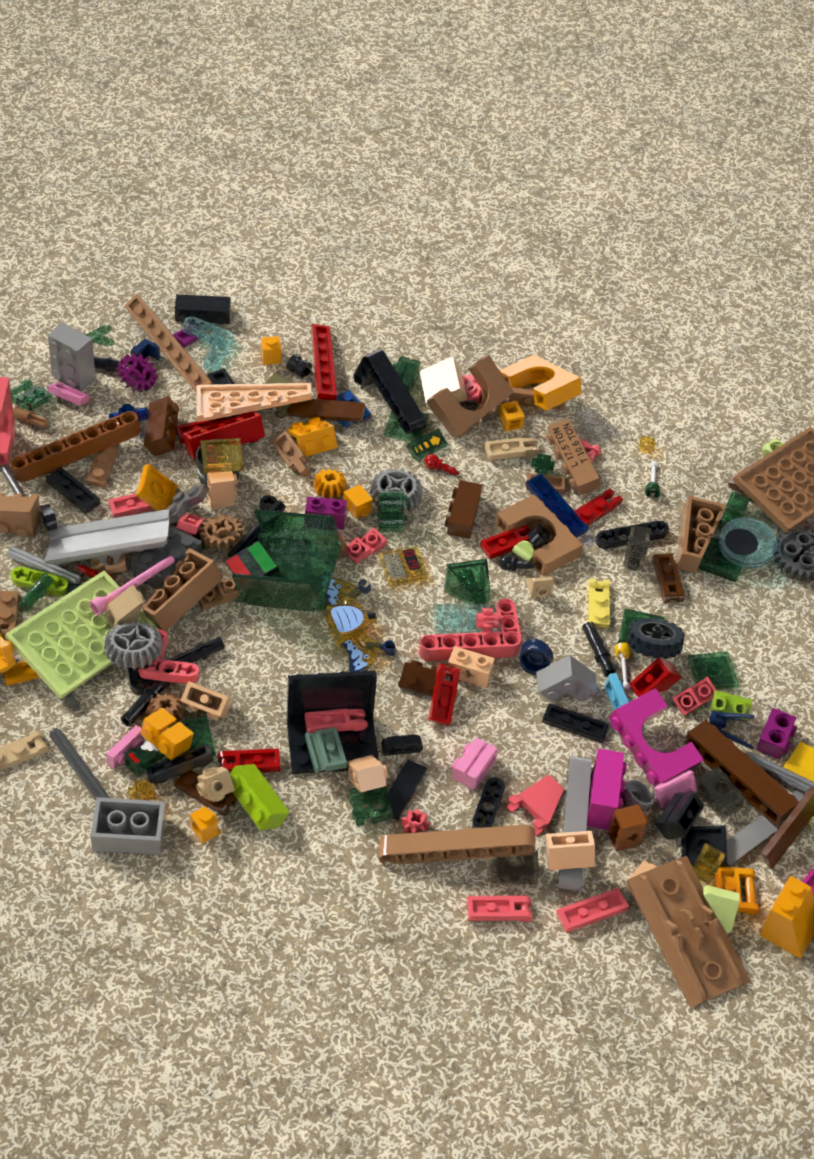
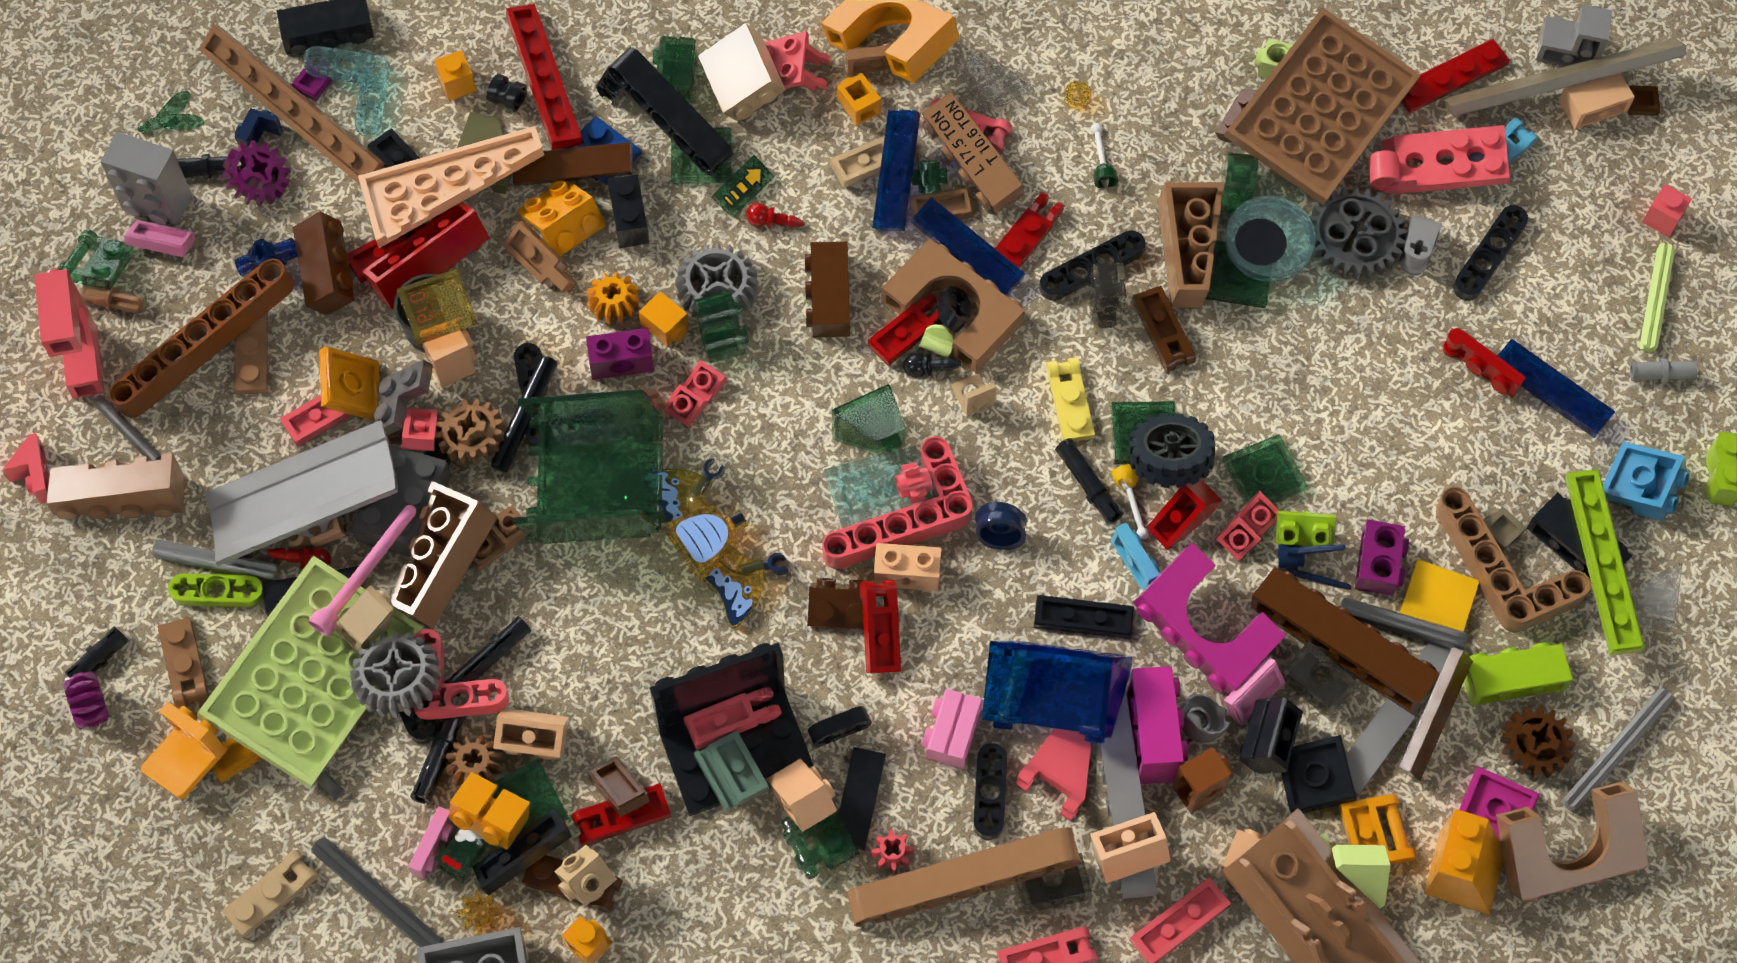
camera: 10 degrees left, 15 degrees up
clear green pin [18,573,55,613] -> none
black beam [40,504,58,531] -> none
black plate [46,467,101,514] -> none
tile [224,541,280,592] -> none
lime brick [230,764,290,831] -> none
clear yellow tile [378,546,429,587] -> none
medium nougat arch [426,355,514,437] -> none
light grey brick [536,655,598,701] -> none
clear yellow brick [693,843,726,885] -> none
none -> reddish brown tile [588,756,650,817]
none -> black brick [607,174,649,248]
none -> clear blue plate [872,110,921,231]
none -> clear blue windscreen [982,640,1133,743]

